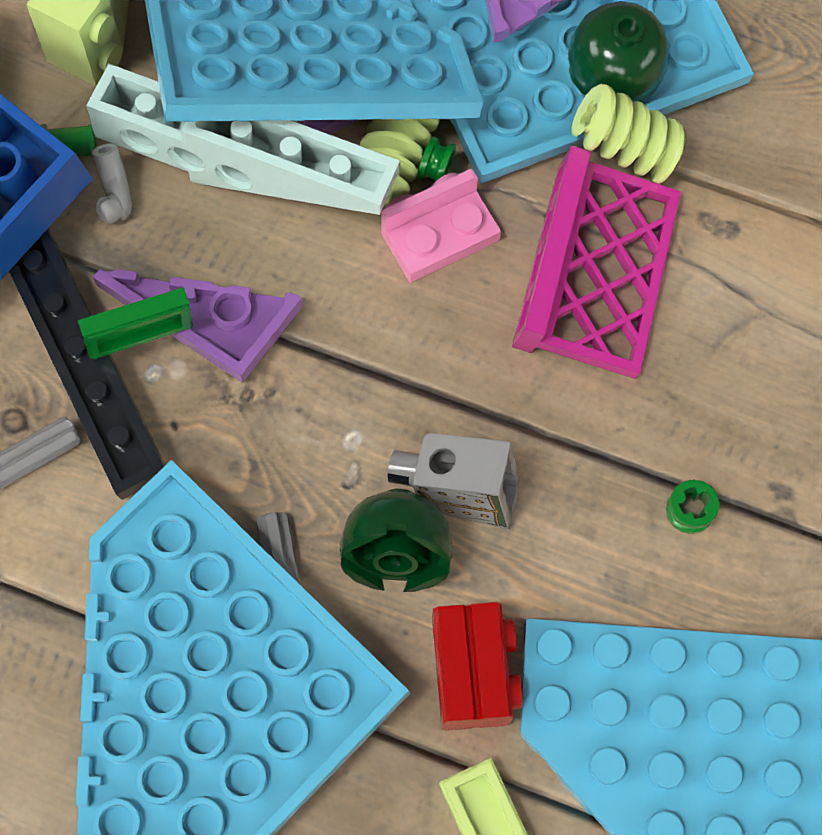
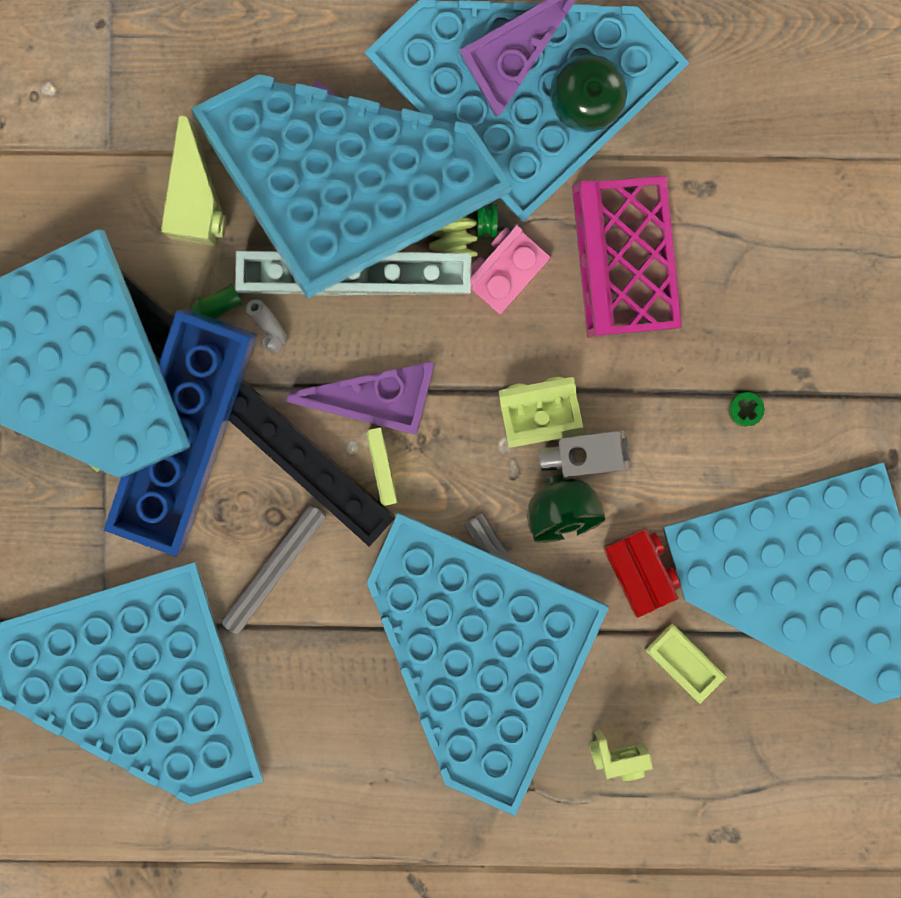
camera: 15 degrees left, 20 degrees up
green tile [78,287,193,359] -> none
yellowish green piece [571,84,686,184] -> none
none -> yellowish green tile [366,428,398,506]
none -> yellowish green bracket [499,377,584,448]

